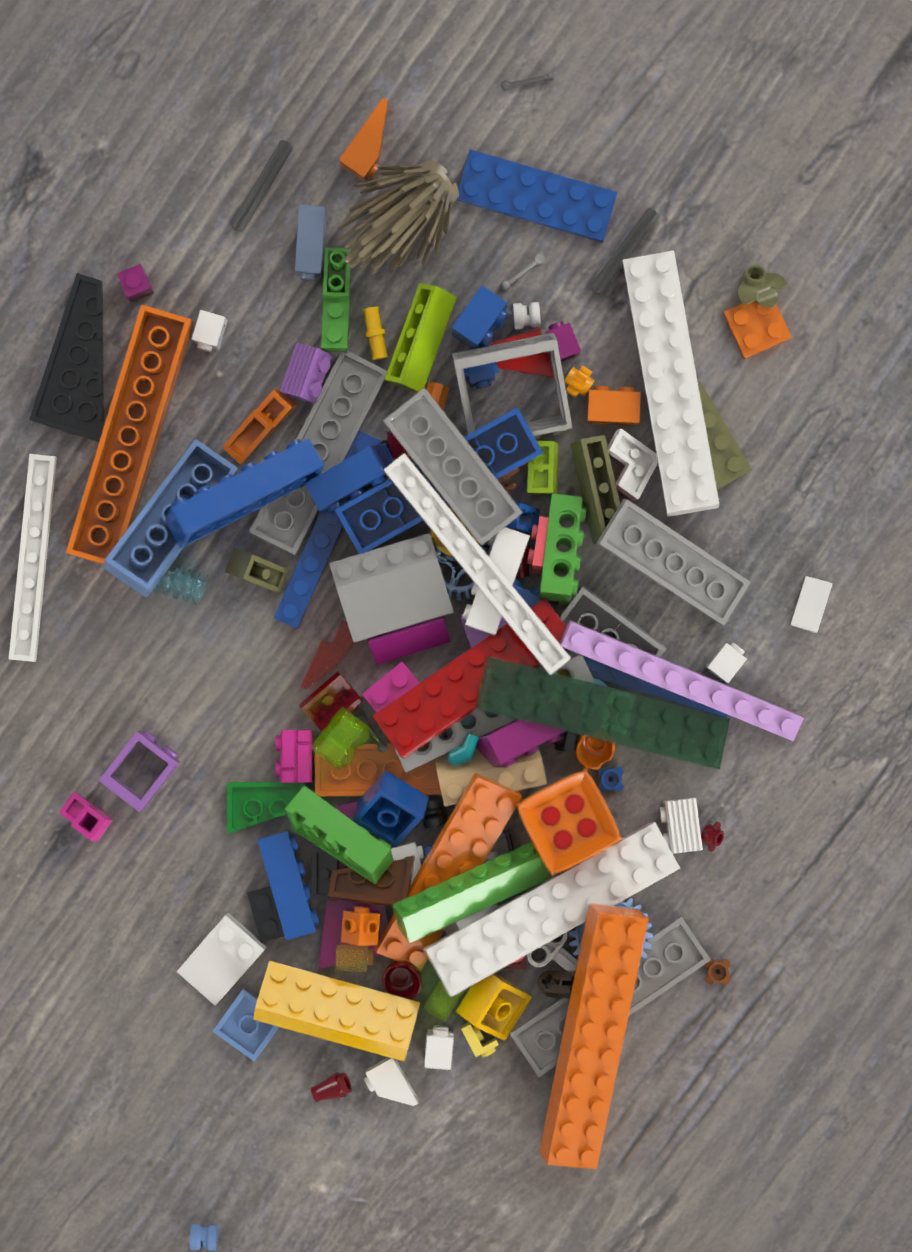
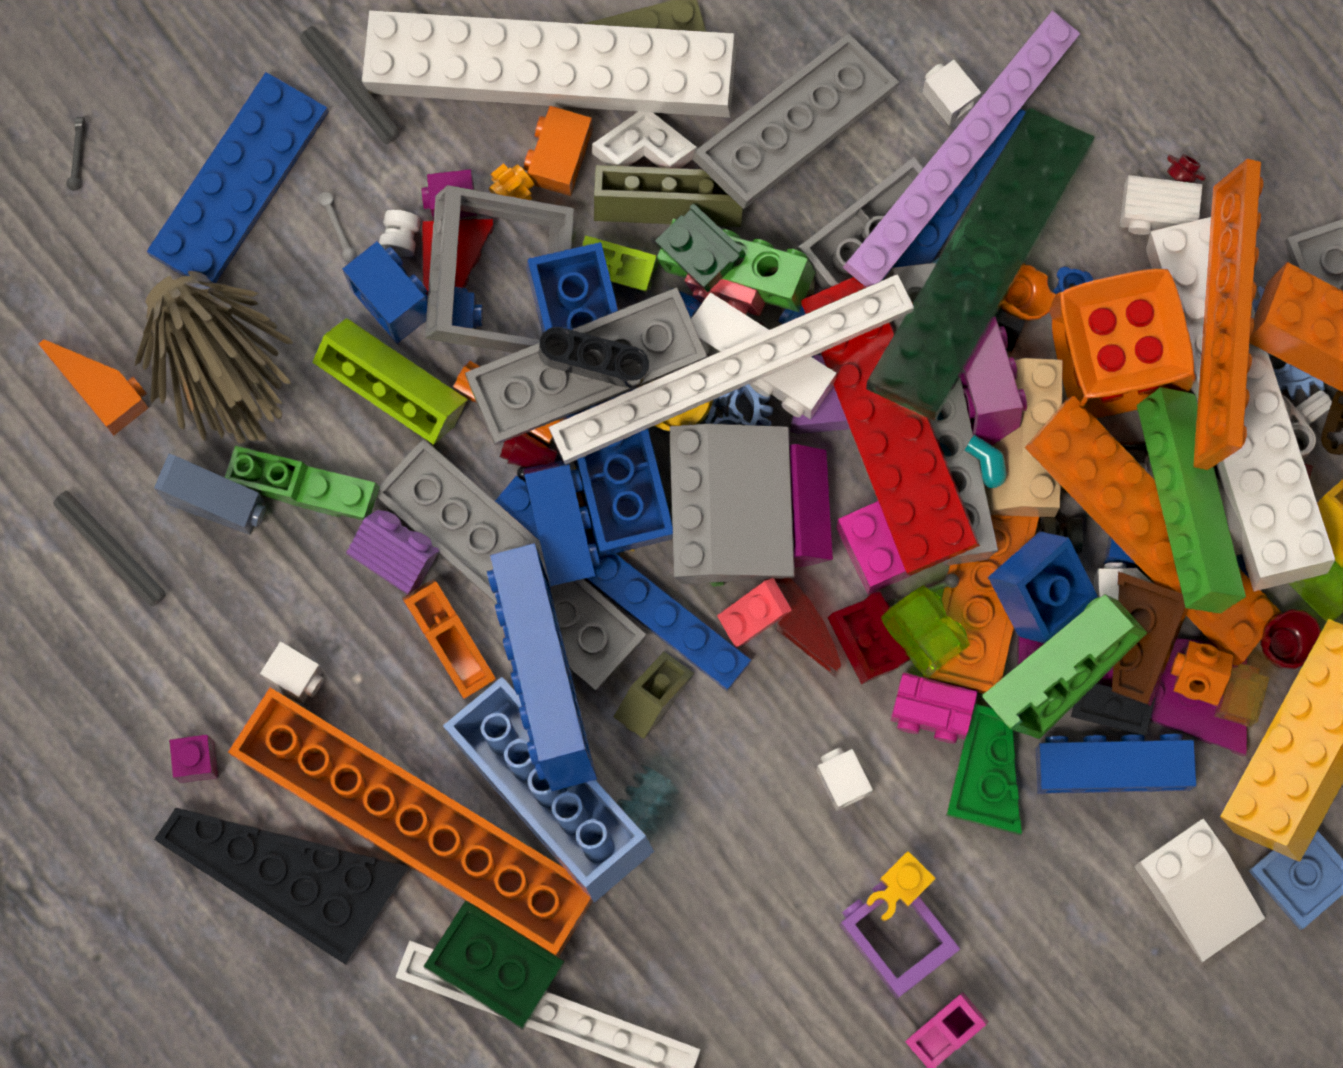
camera: 75 degrees left, 10 degrees down
black plate [247,886,284,943] -> none
yellow pin [362,306,388,361] -> none
none -> dark green plate [423,900,564,1030]
none -> black beam [538,327,649,388]
none -> plate [655,203,746,293]
none -> coral plate [717,578,792,648]
none -> white brick [816,748,873,811]
none -> yellow plate [866,851,936,922]
none -> orange plate [1193,158,1263,470]

